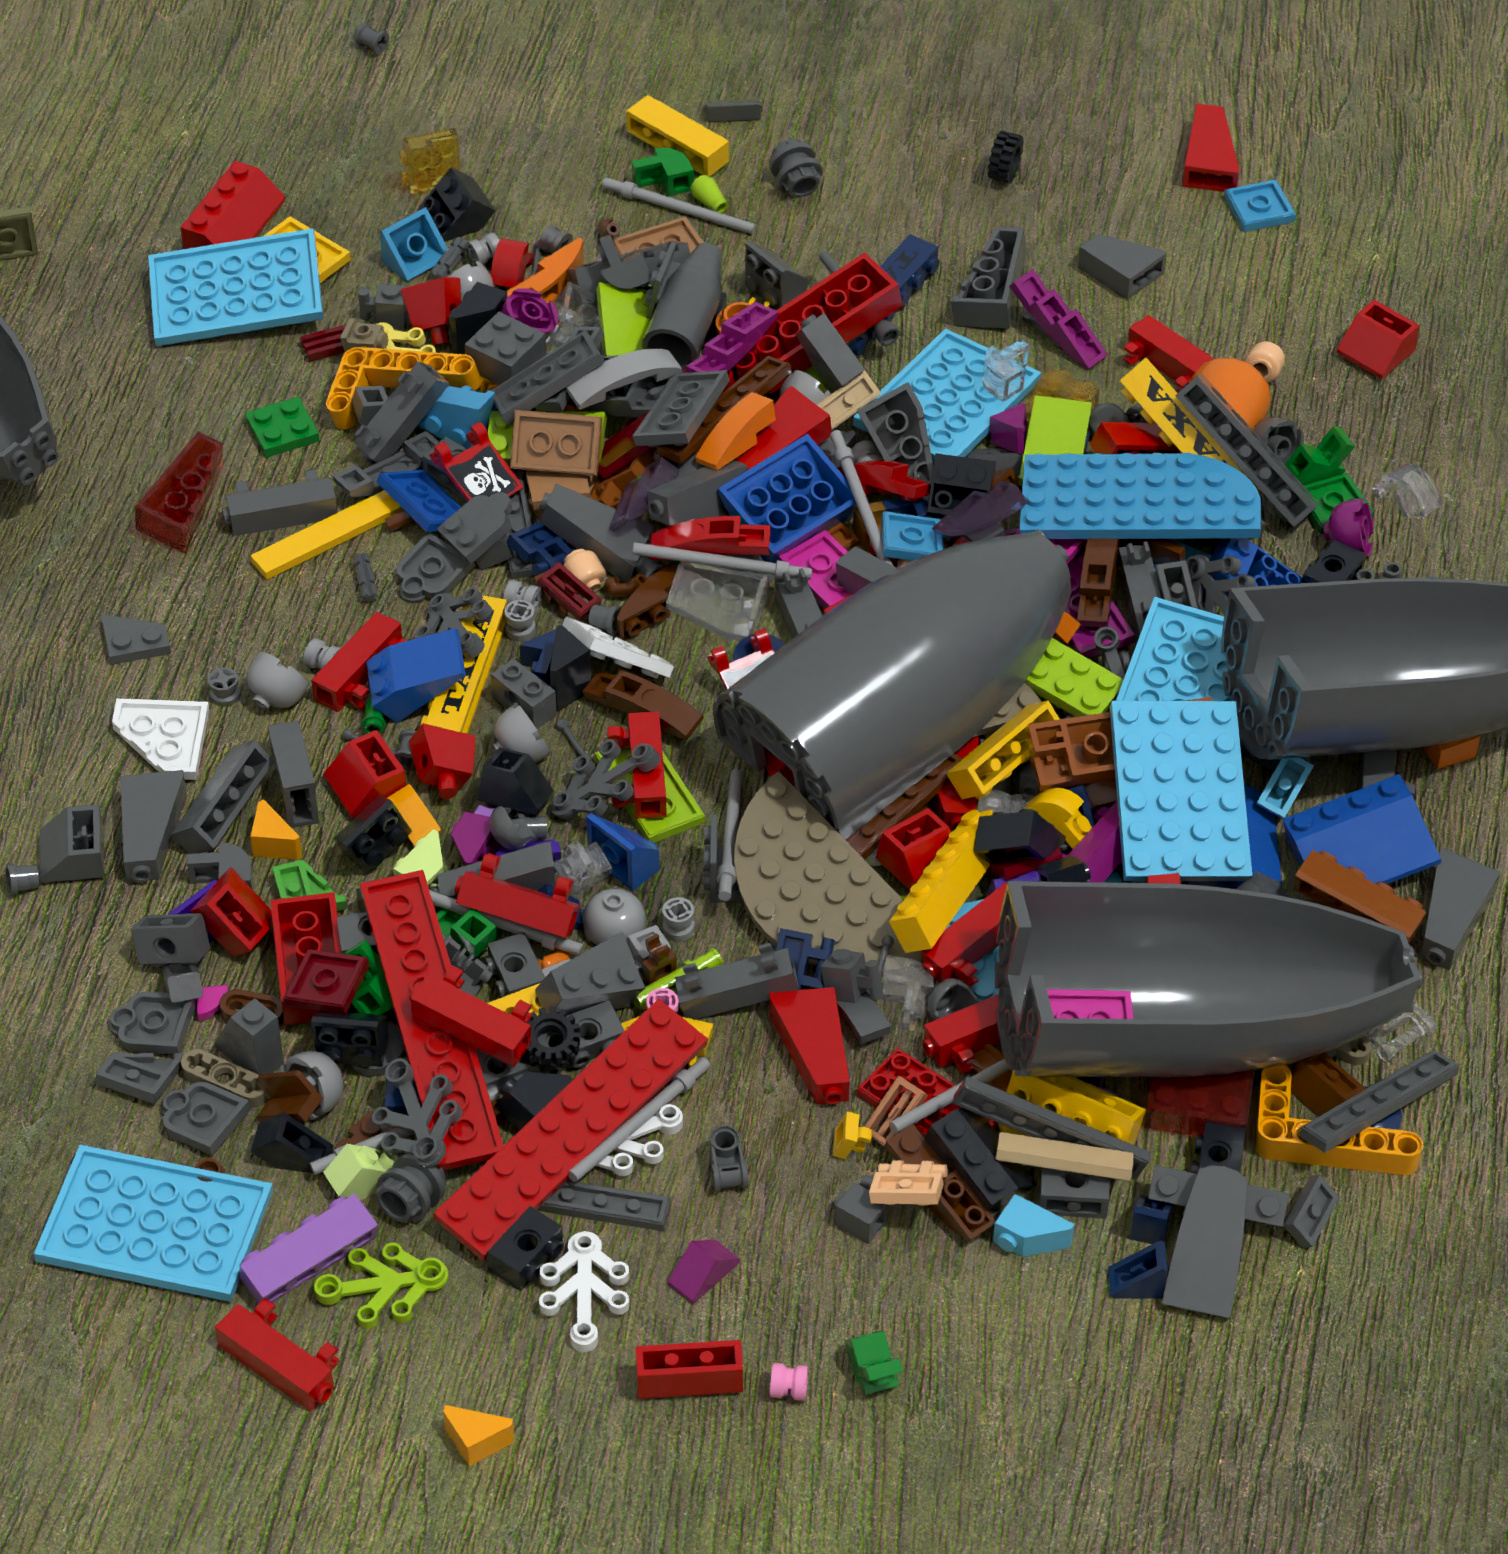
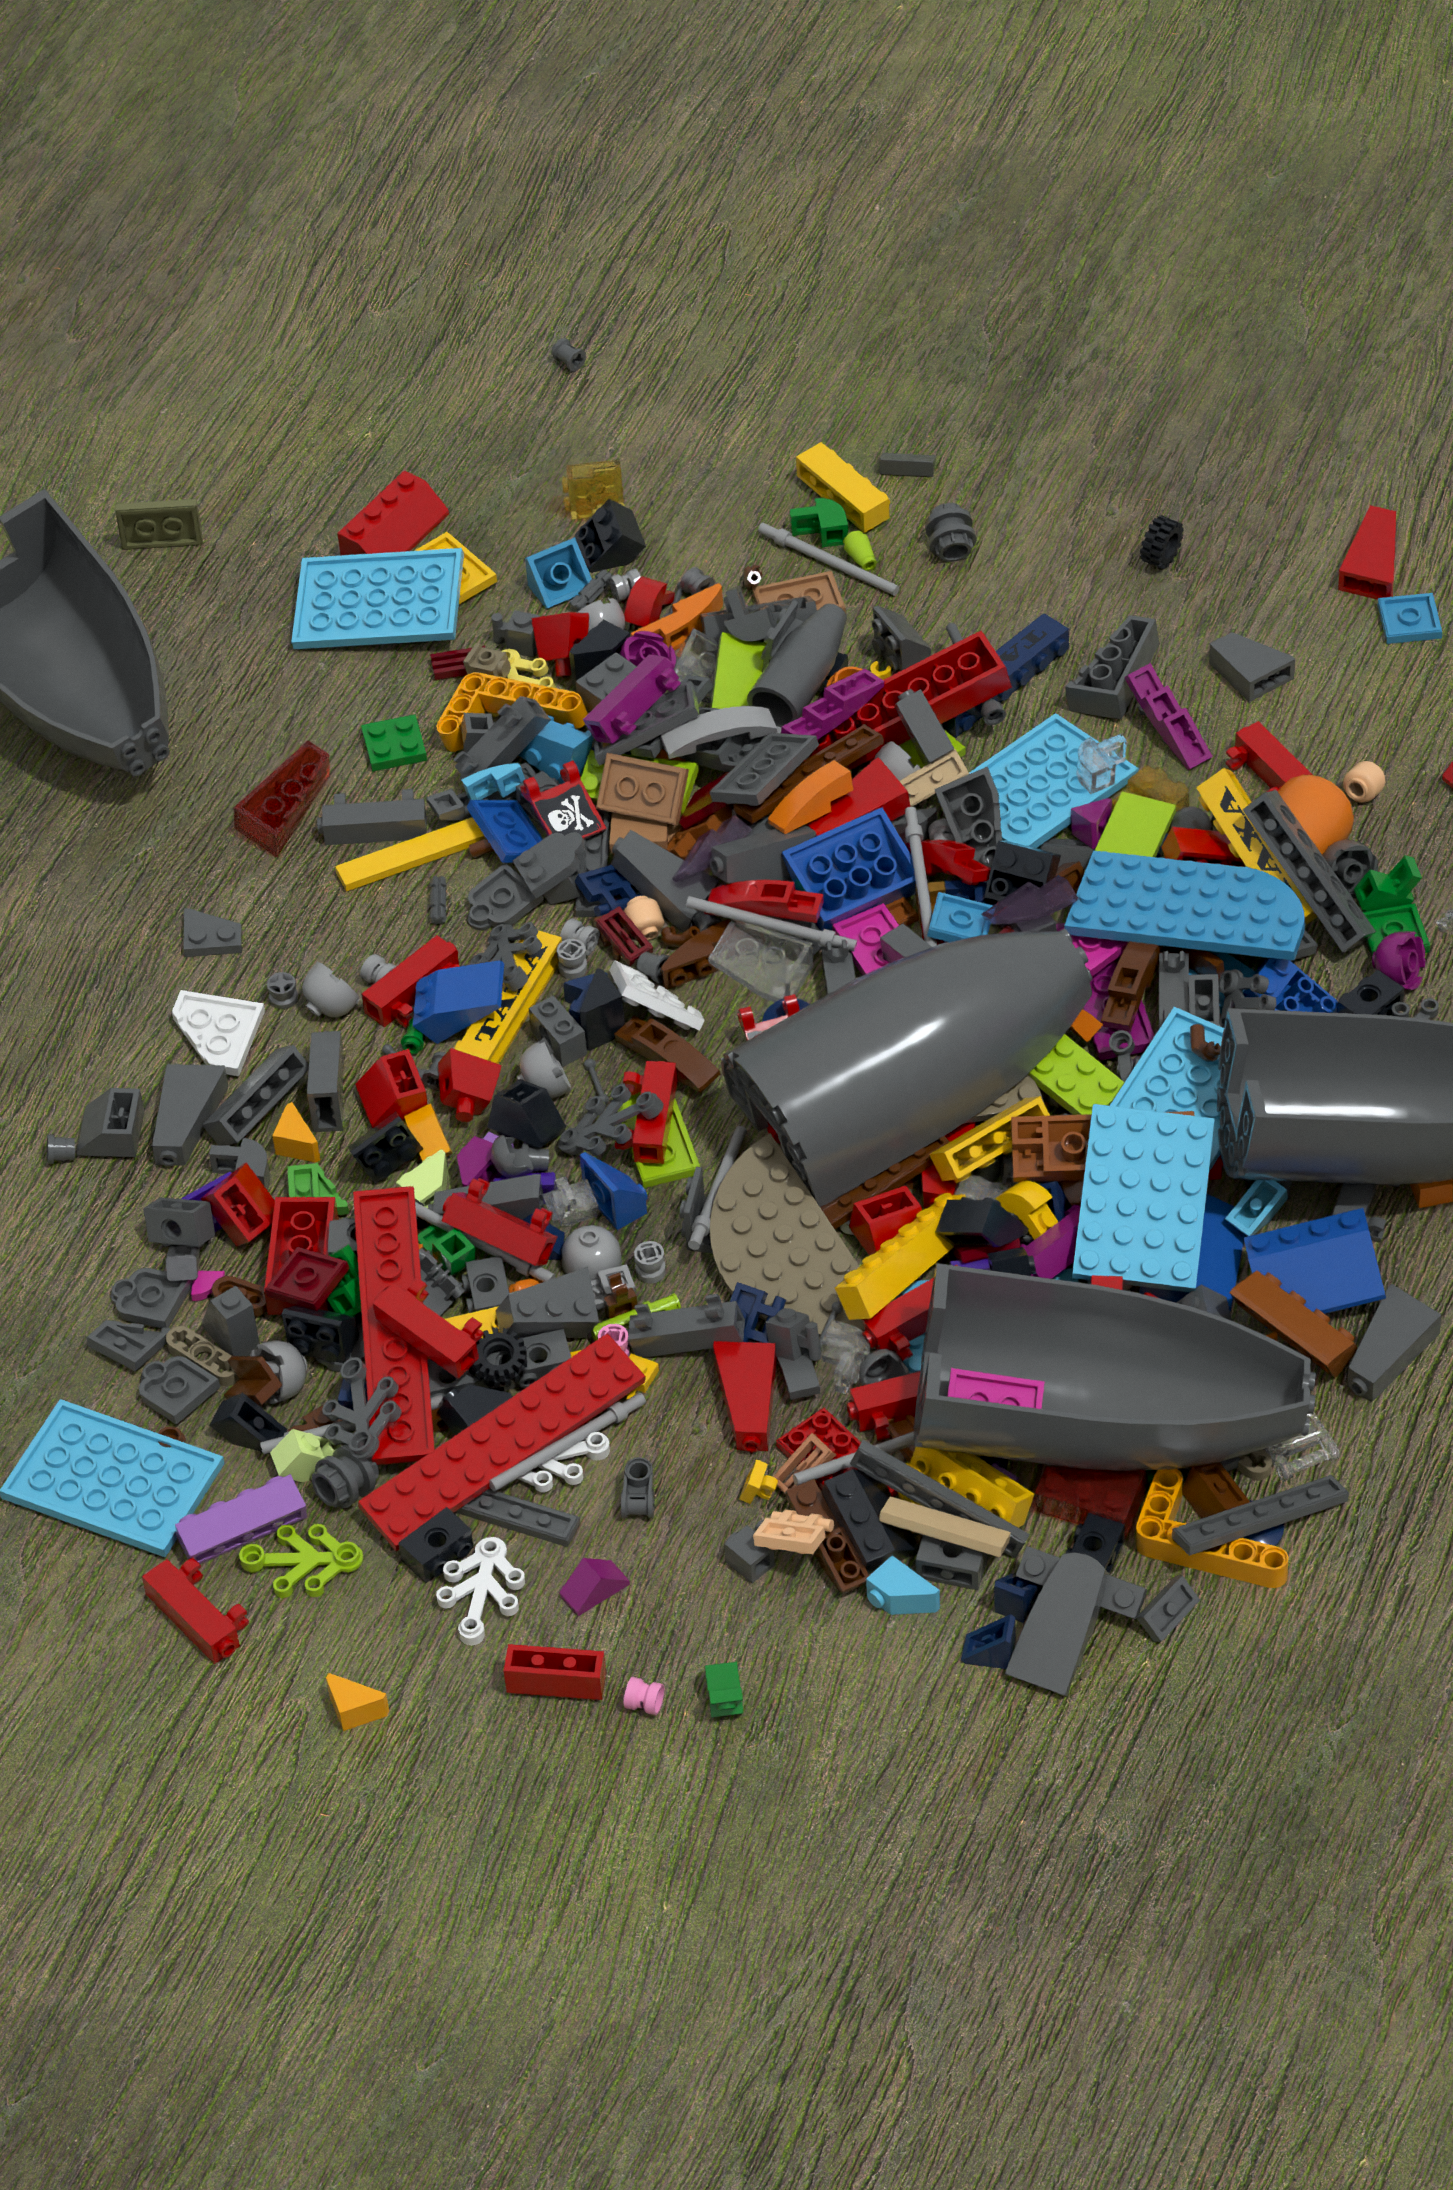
camera: 15 degrees right, 0 degrees up
none -> medium azure slope [462,763,525,800]
none -> magenta brick [583,654,681,744]
none -> reddish brown arm [1190,1024,1221,1062]

